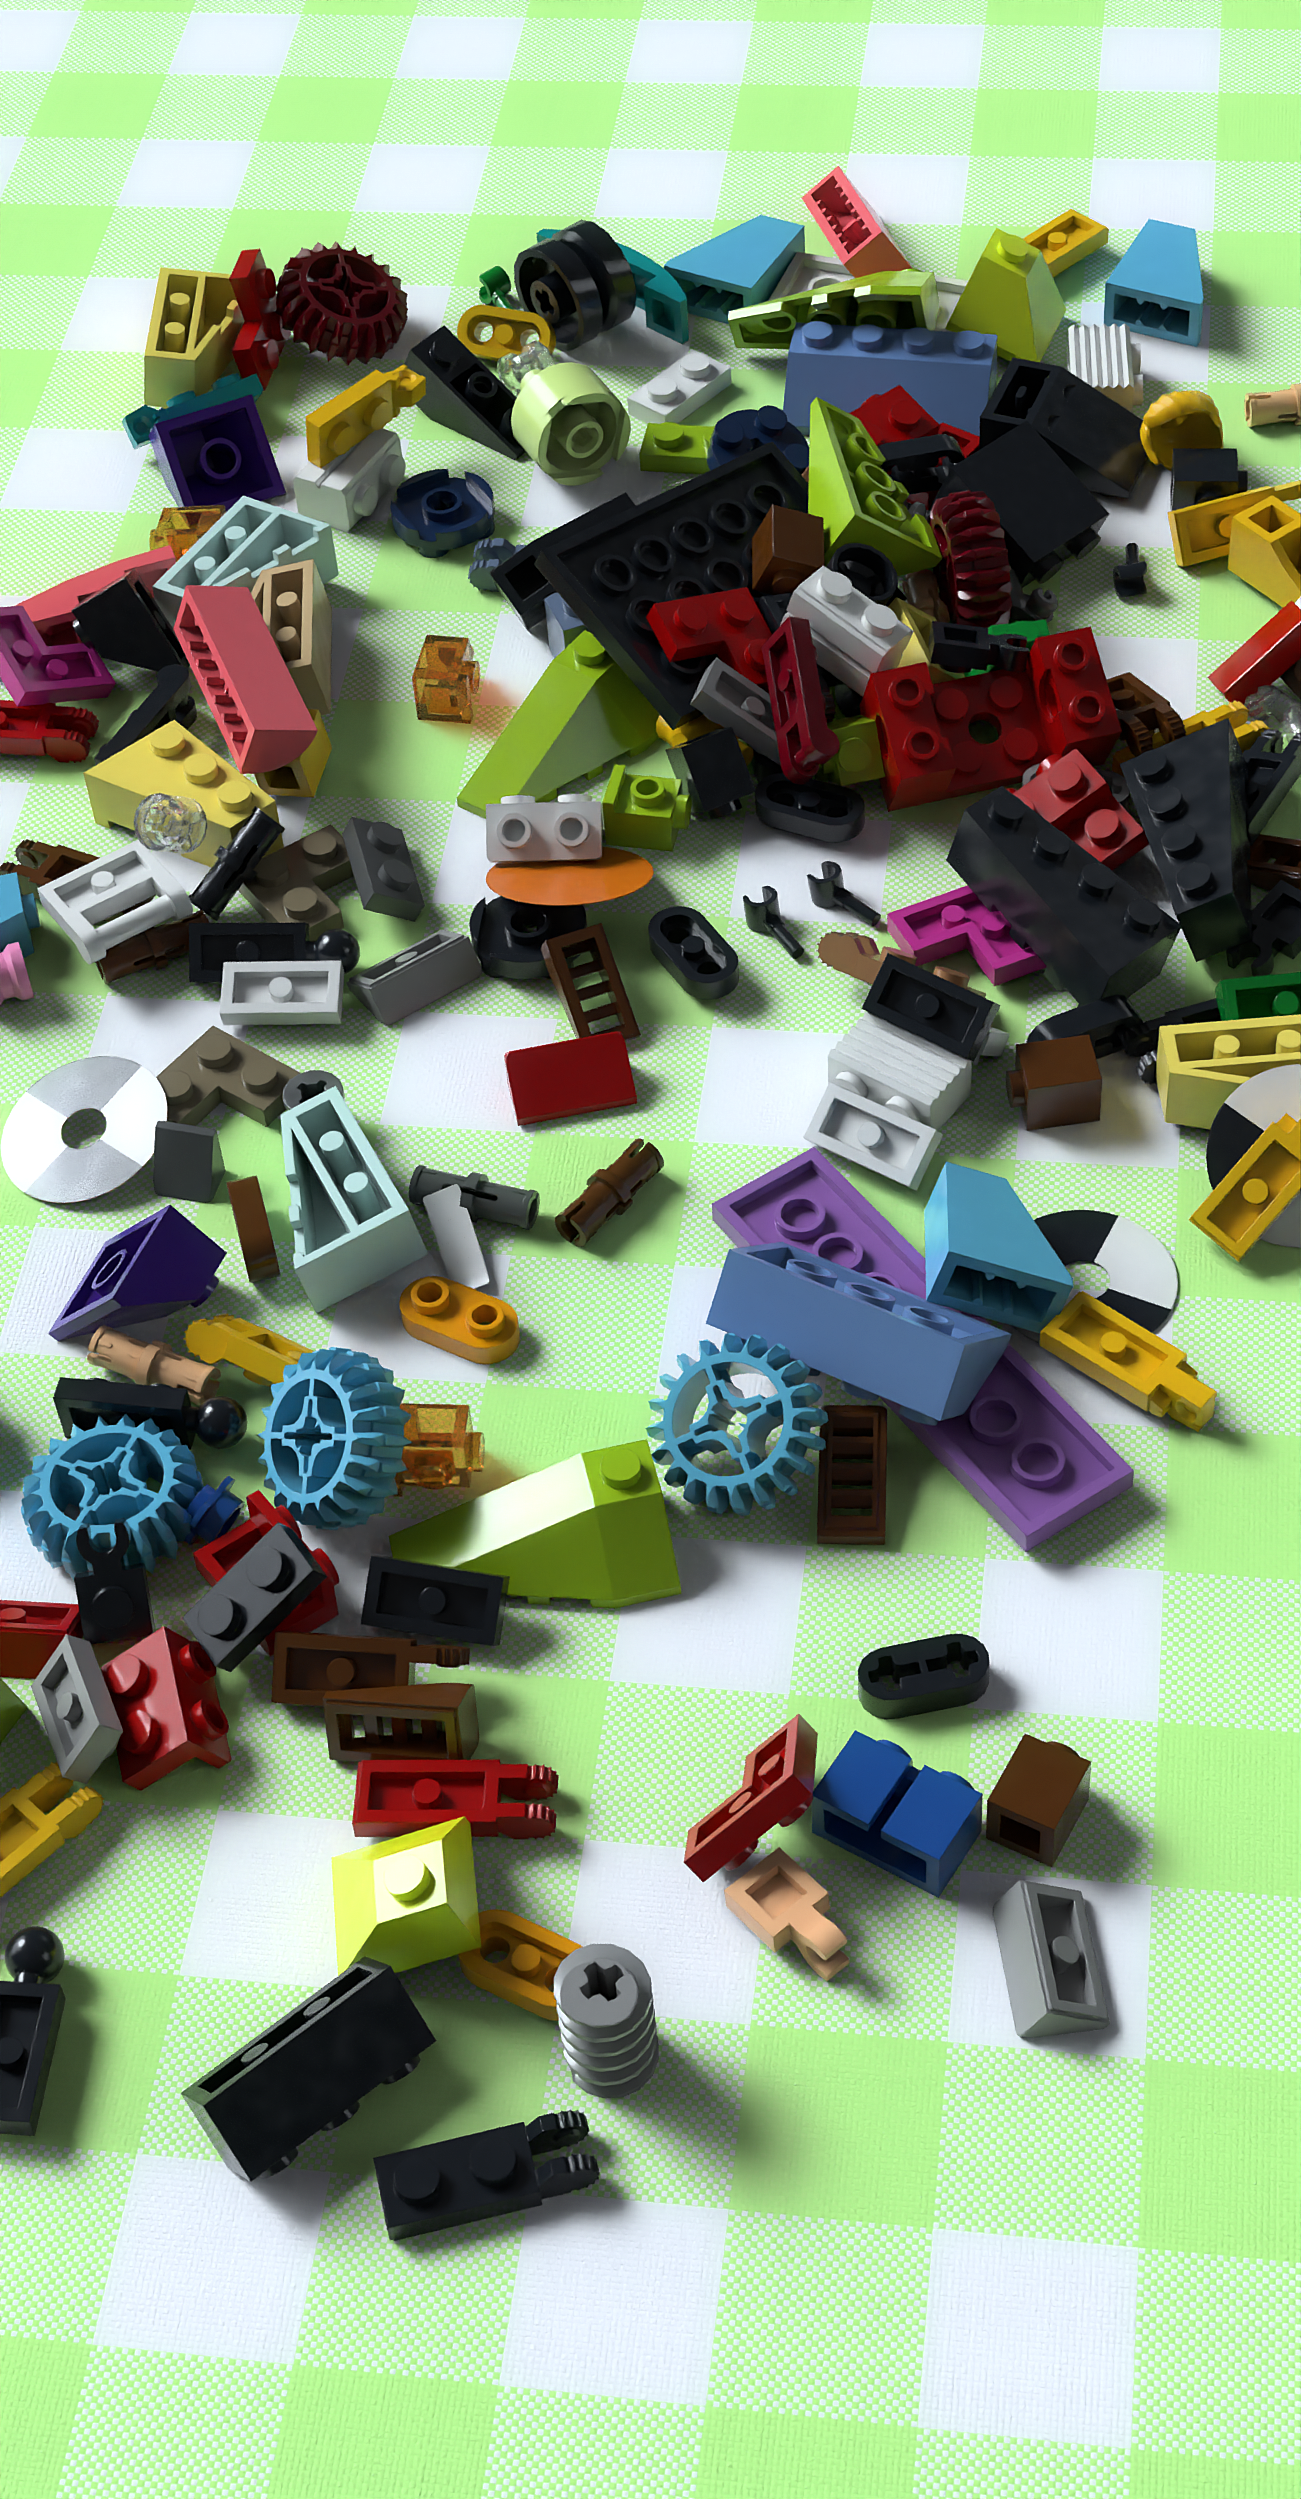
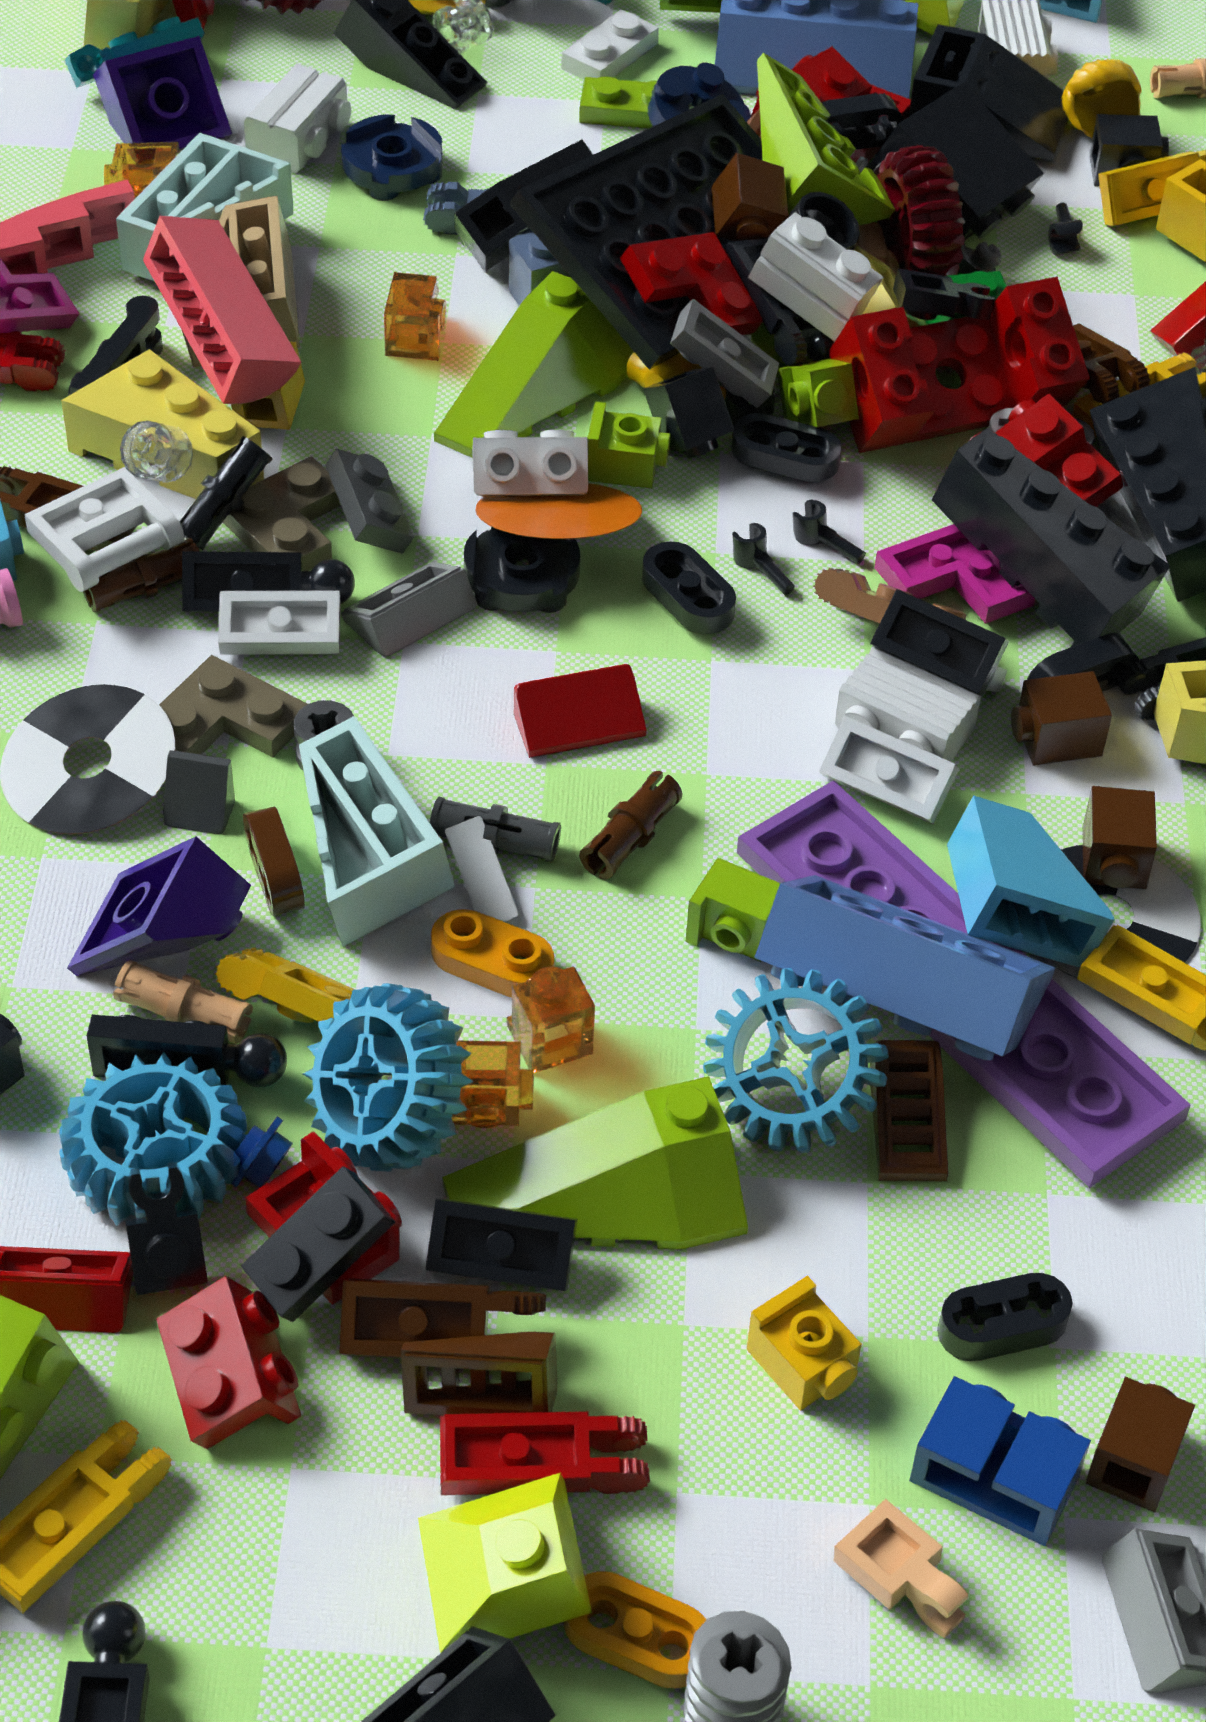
camera: 10 degrees left, 0 degrees up
light grey plate [31,1634,123,1784] -> none
black slope [71,568,190,672] -> none
yellow hinge [306,364,426,468] -> none
yellowish green brick [511,362,631,486] -> none
reddish brown slope [540,923,641,1042] -> none
red plate [683,1714,818,1883] -> none
dark red plate [762,616,840,785] -> none
none -> clear orange brick [506,966,595,1074]
none -> lime brick [685,857,780,962]
none -> yellow brick [746,1275,862,1411]
none -> reddish brown brick [1082,786,1157,889]

